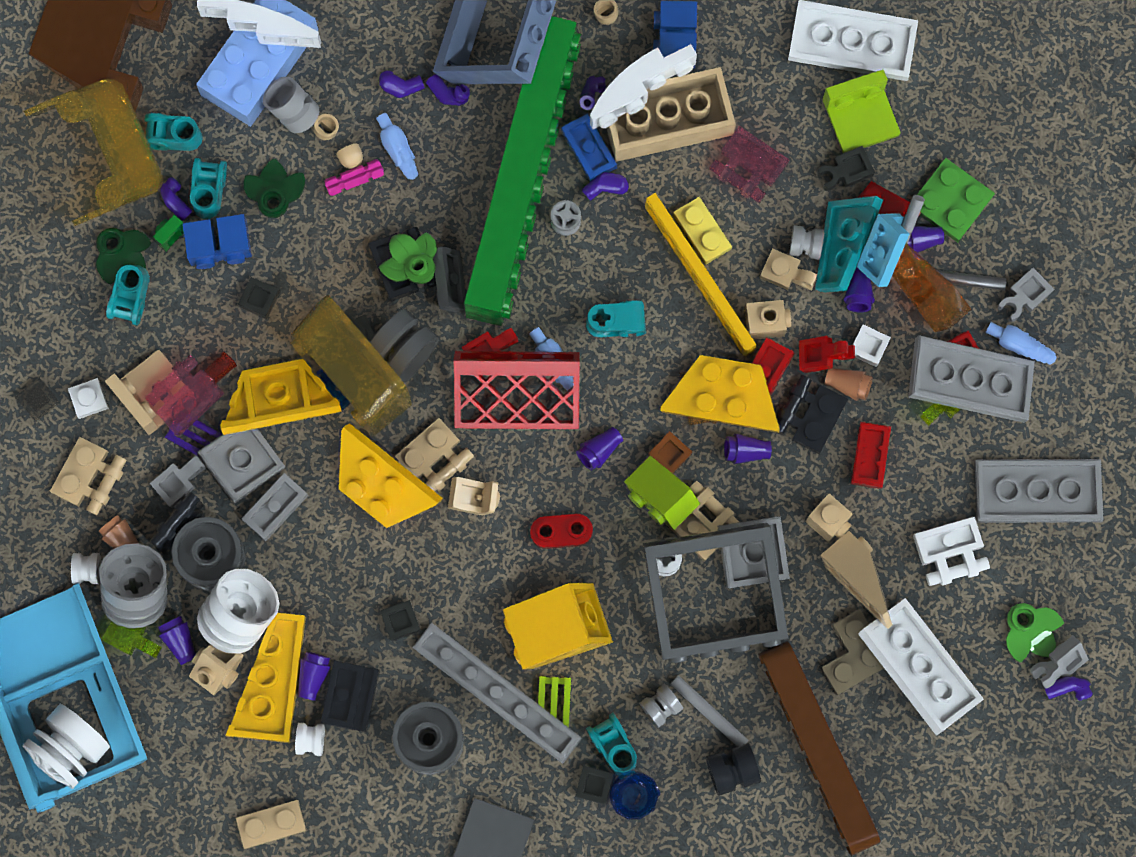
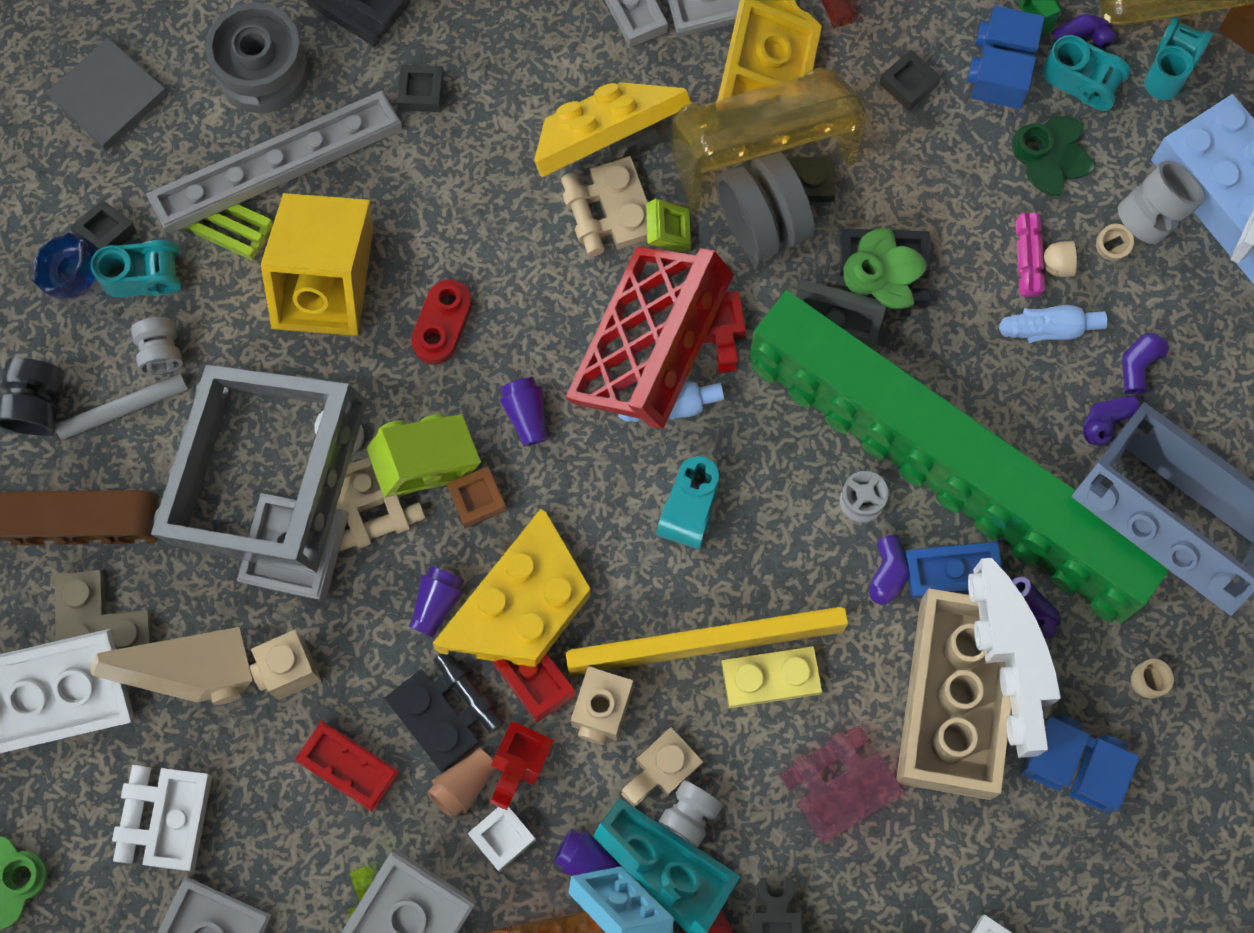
camera: 115 degrees right, 5 degrees down
tan bracket [448,477,500,515] -> none
none -> lime tile [646,199,691,253]

